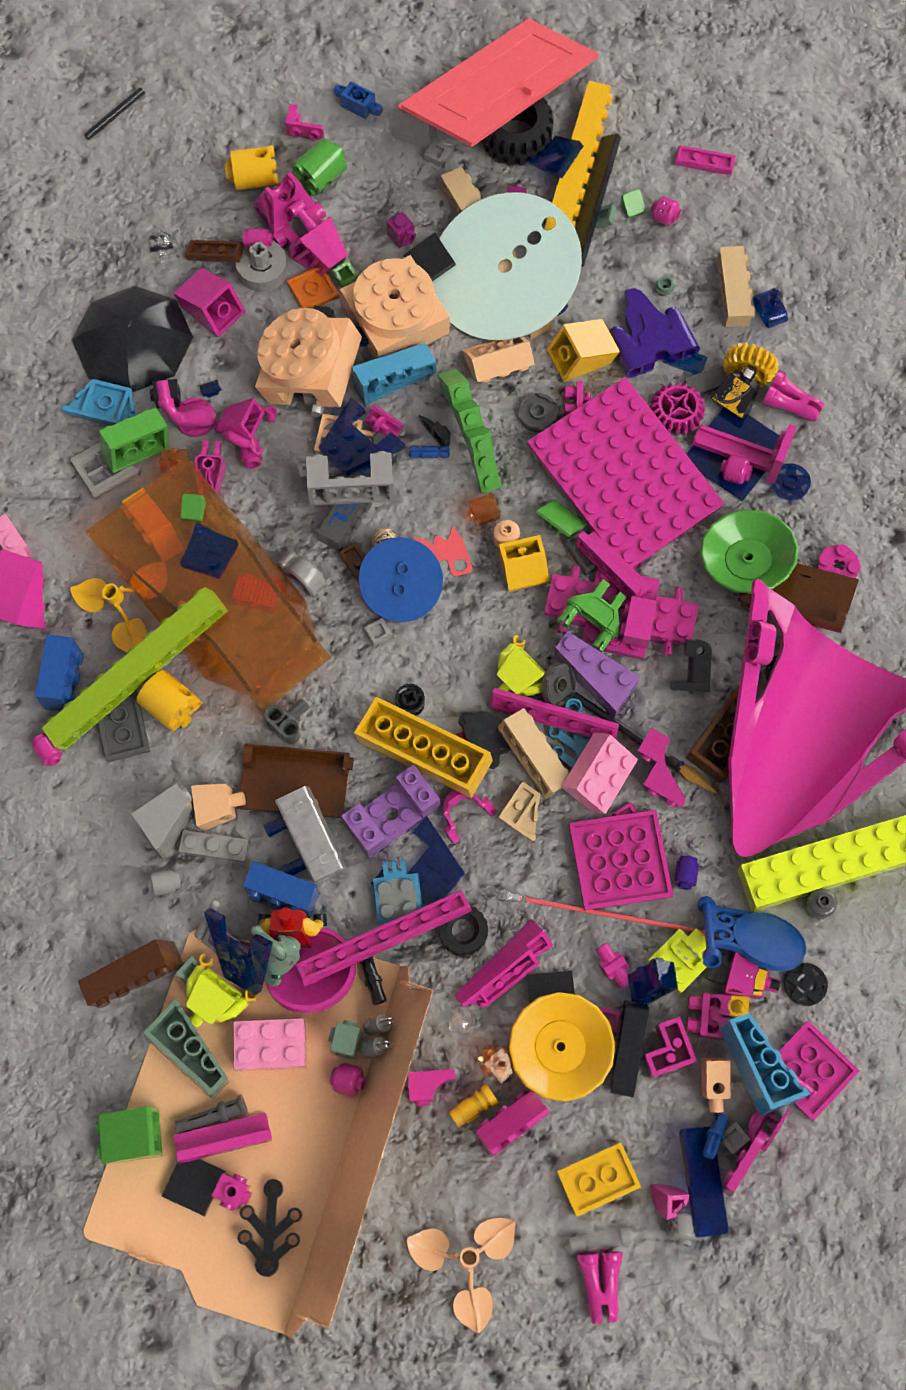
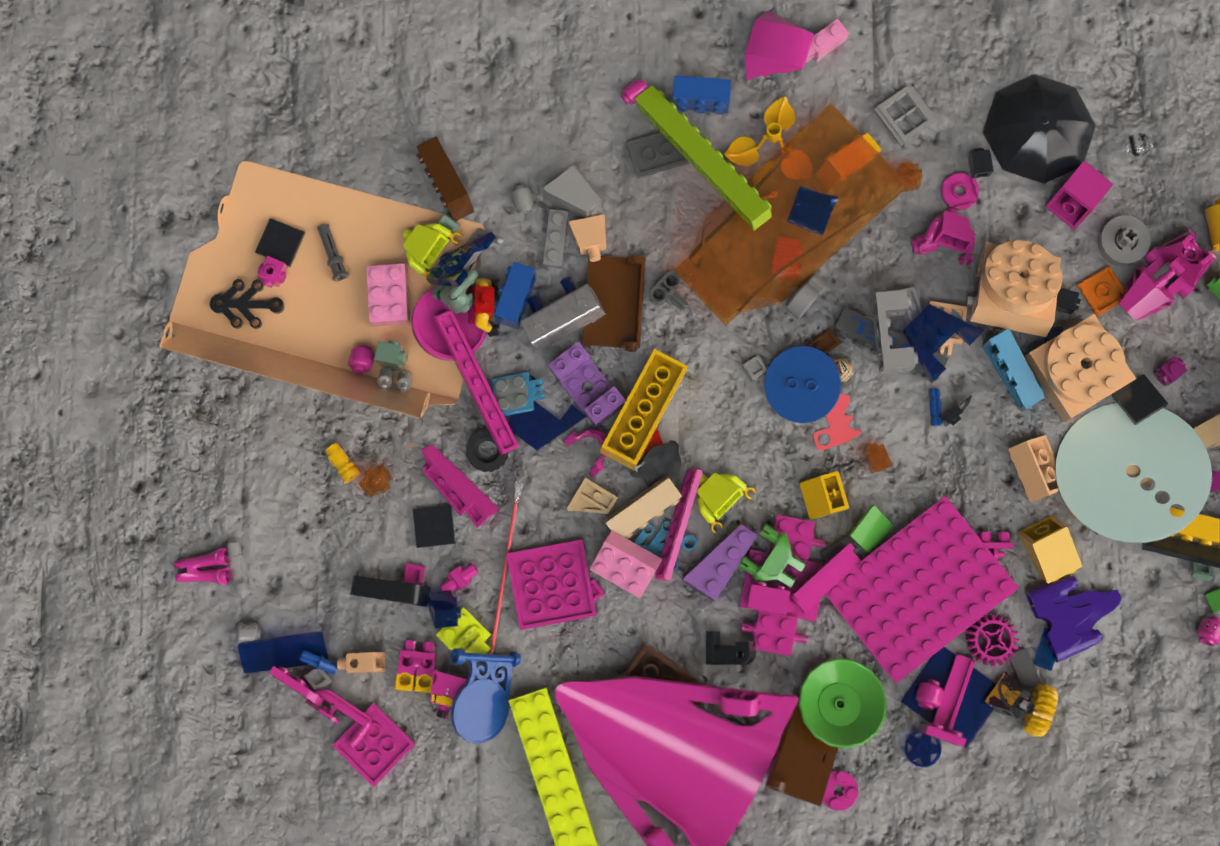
camera: 90 degrees right, 10 degrees up
dark azure wing [62,379,136,425] -> none
bright green slope [96,1106,163,1164] -> none
bright green brick [99,407,169,473] -> none
yellow cylinder [137,670,202,732] -> none
sand green wedge [143,999,229,1100] -> none
dark pink piece [155,380,216,427] -> none
dark pink panel [174,1113,272,1164] -> none
bright green slope [181,493,206,522] -> none
reddish brown tile [185,240,244,262] -> none
dark pink hinge [195,440,227,499] -> none
clear blue piece [199,380,222,398] -> none
dark pink brick [243,228,273,249] -> none
bright green slope [330,260,358,287] -> none
black pin [360,956,387,1005] -> none
dark pink hips [364,404,404,441] -> none
black wheel [395,683,425,716] -> none
light nougat plant [407,1218,516,1333] -> none
dark pink arch [408,1069,455,1107] -> none
bright green arch [437,368,501,494] -> none
dark pink wedge [475,1090,550,1158] -> none
light nougat head [493,520,520,548] -> none
yellow dish [509,992,615,1102] -> none
dark grey tile [518,393,558,432] -> none
dark grey tile [542,663,576,706] -> none
yellow plate [557,1143,641,1217] -> none
black piece [572,692,718,794] -> none
dark pink arch [638,728,686,808] -> none
dark pink brick [642,1017,697,1079] -> none
dark pink brick [651,1184,690,1220] -> none
sand green plate [655,276,675,296] -> none
dark purple brick [674,855,699,890] -> none
tan brick [717,246,755,327] -> none
dark azure wedge [719,1013,810,1116] -> none
clear blue beam [753,288,788,328] -> none
dark pink piece [762,370,824,422] -> none
black wheel [784,963,828,1006] -> none
dark grey head [805,888,837,920] -> none

